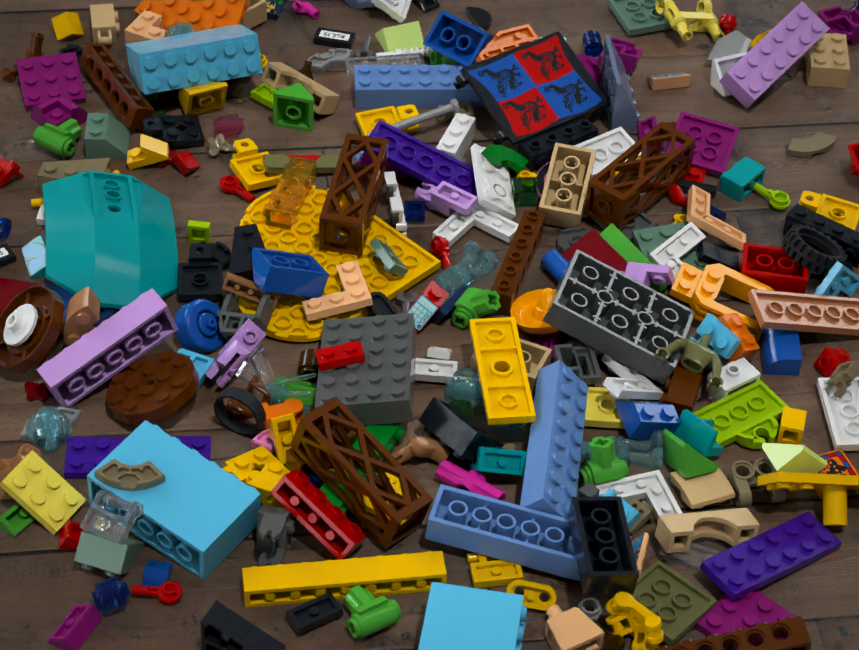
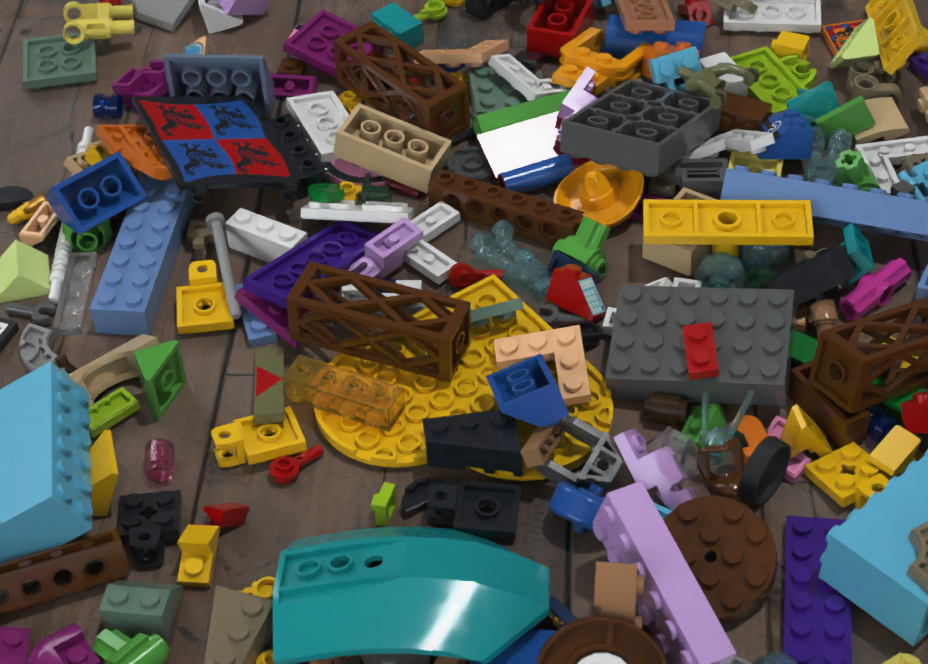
camera: 75 degrees left, 0 degrees up
dark tan piece [206,134,232,158] -> none

